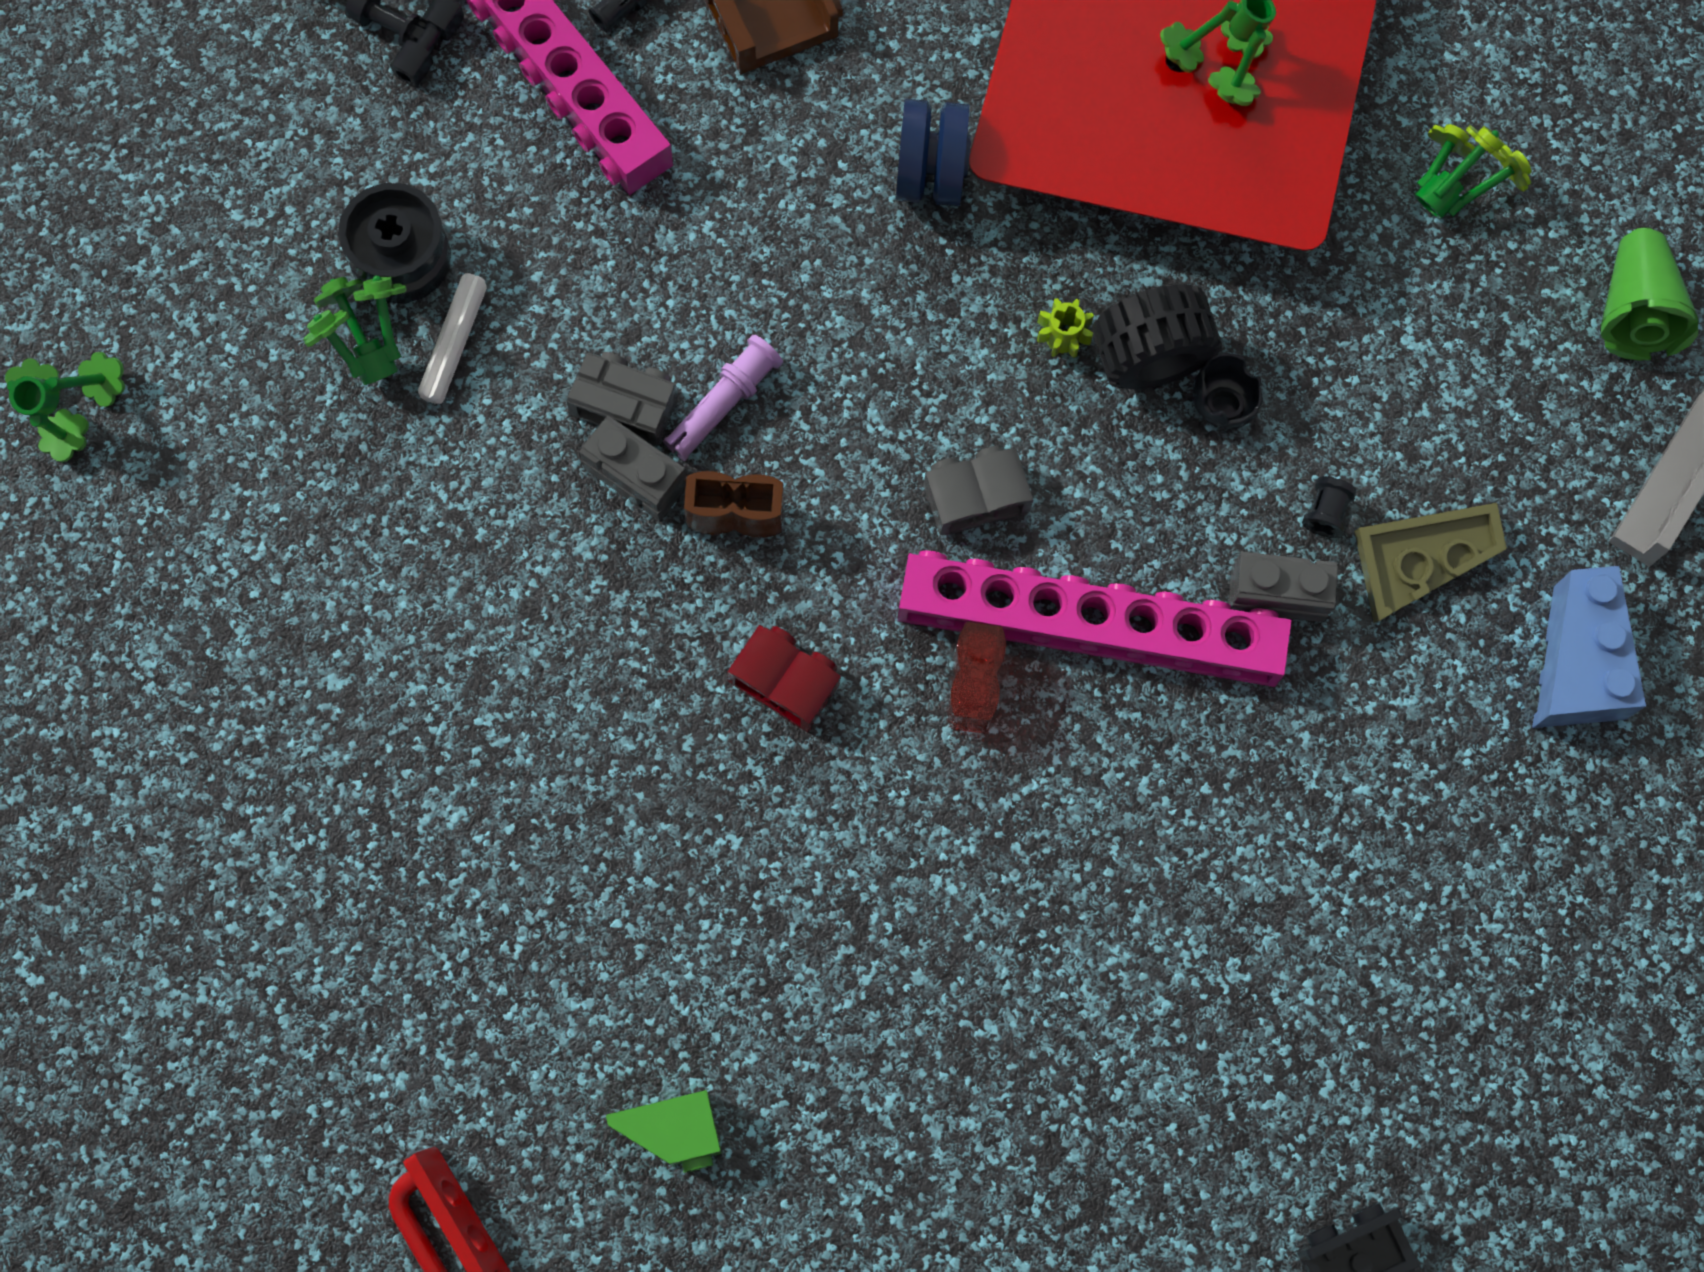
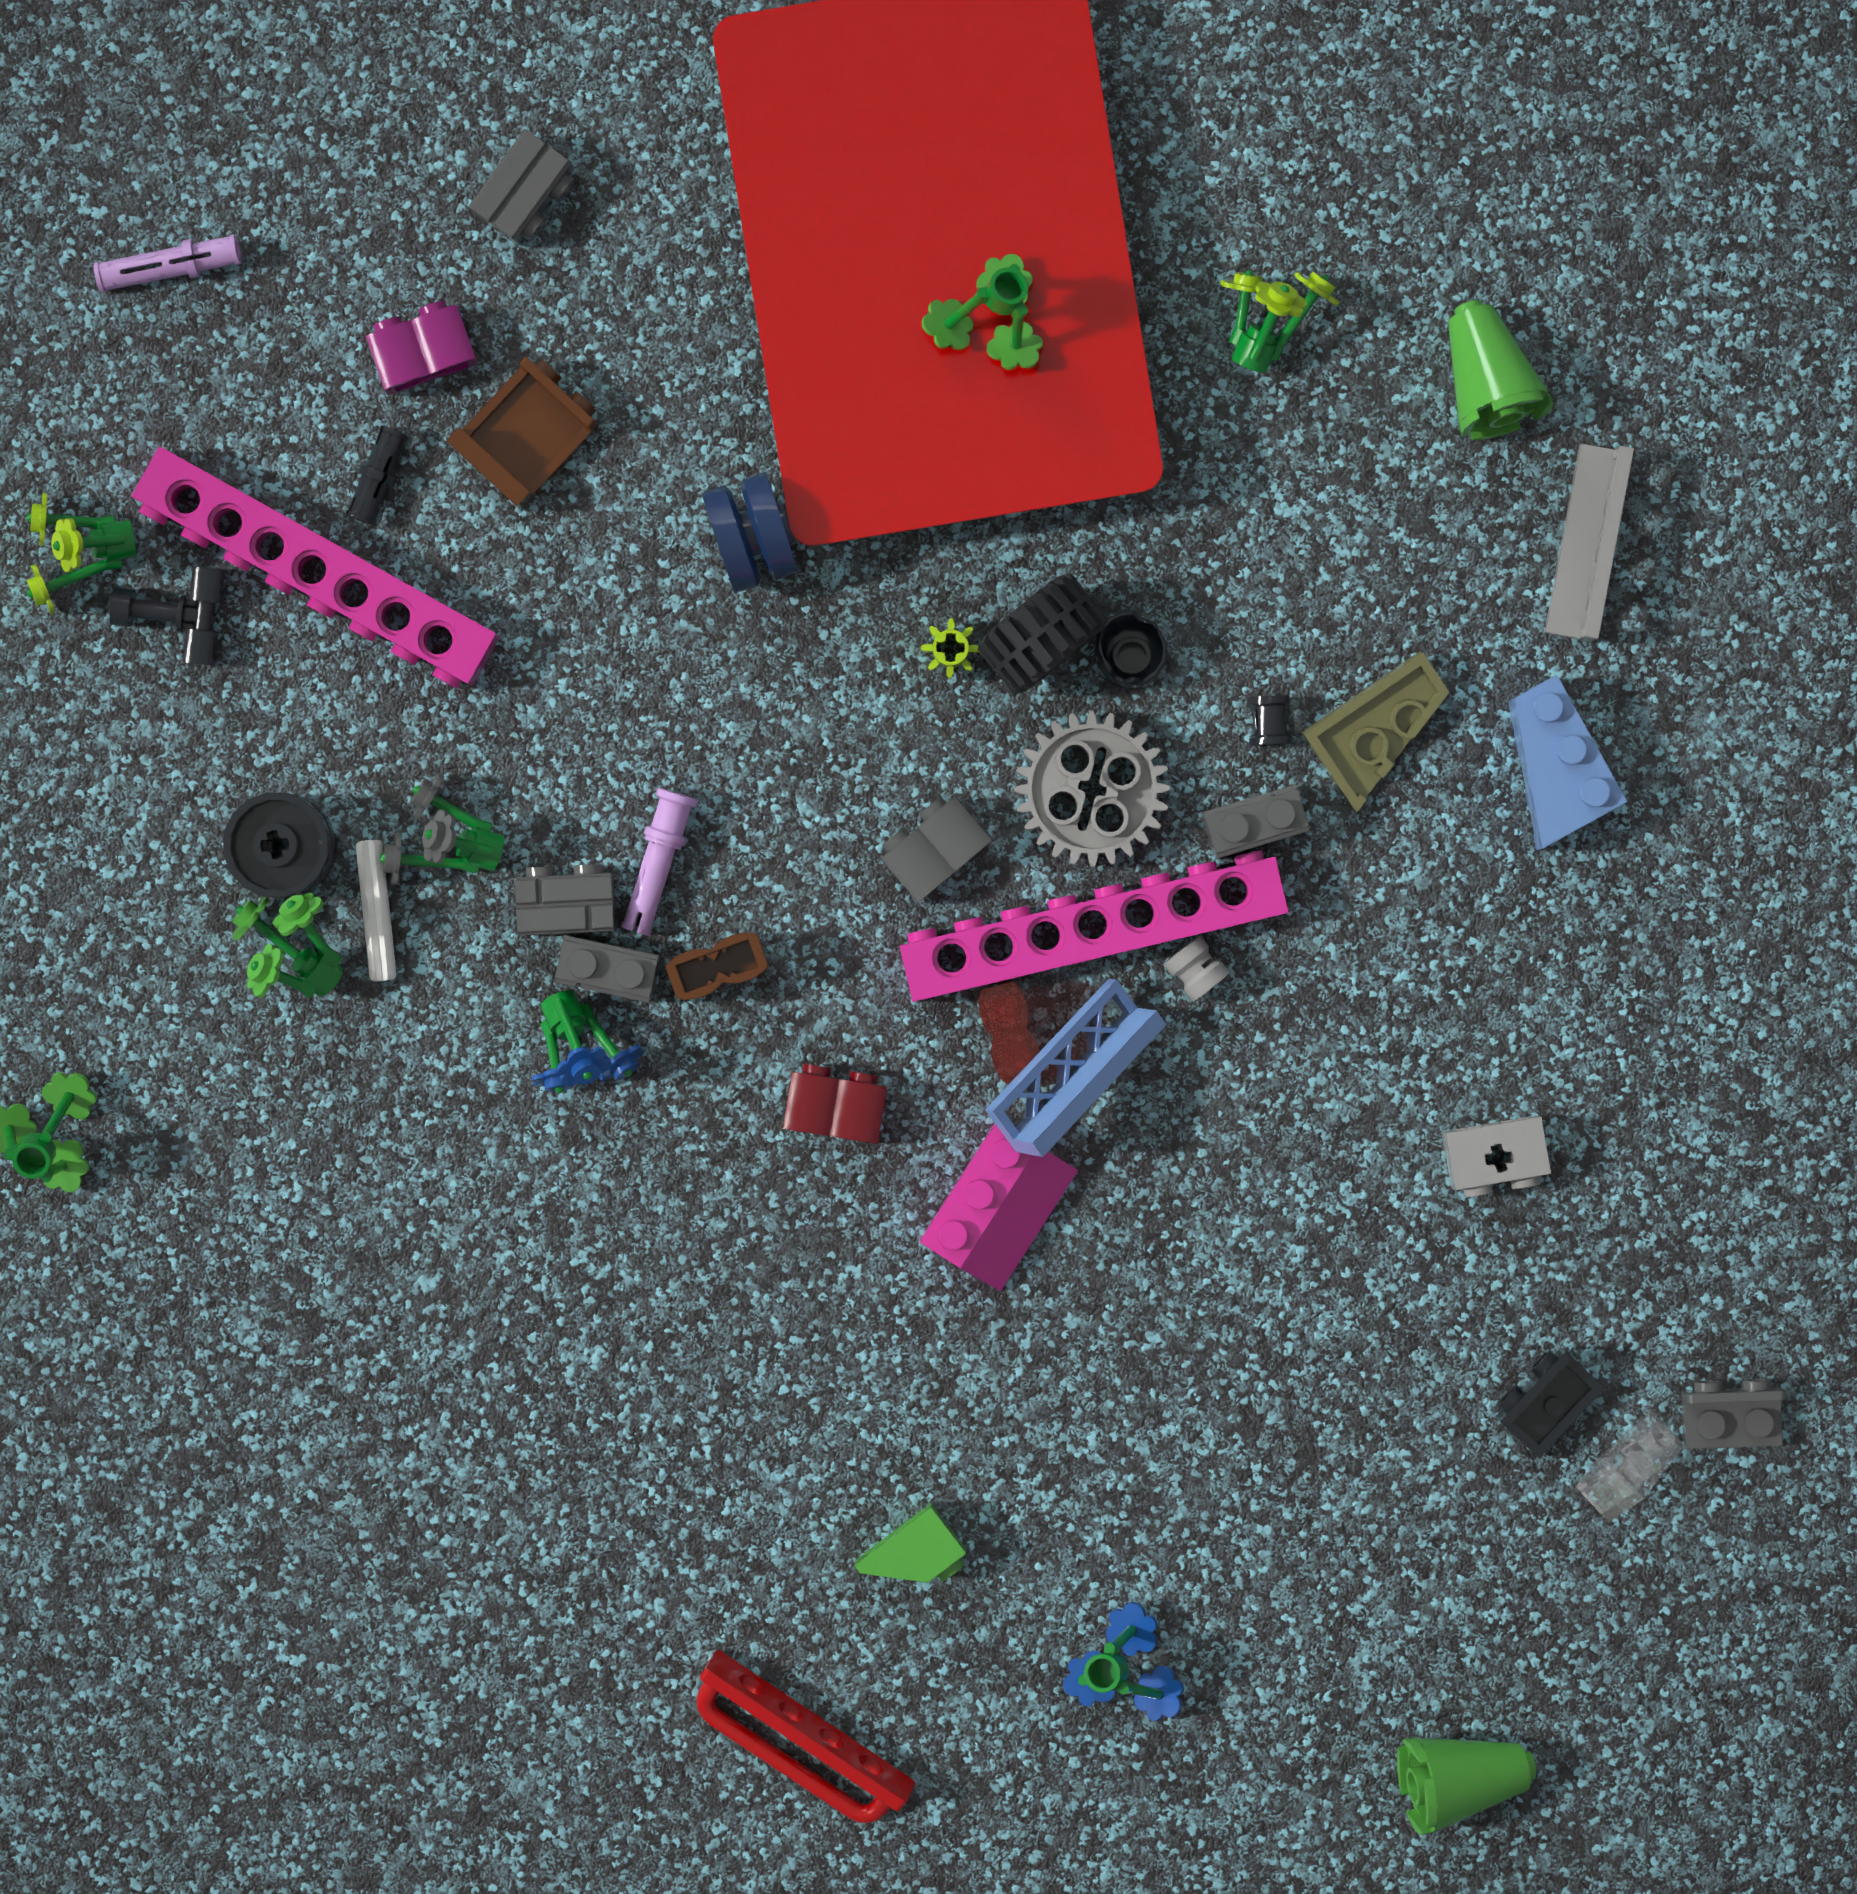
camera: 20 degrees left, 15 degrees up
none -> plant [379,772,504,885]
none -> plant [531,990,645,1093]
none -> dark pink slope [920,1123,1078,1291]
none -> medium blue fence [985,978,1167,1157]
none -> light grey gear [1014,711,1170,867]
none -> light grey wheel [1163,935,1230,1002]
none -> light grey brick [1441,1115,1551,1197]

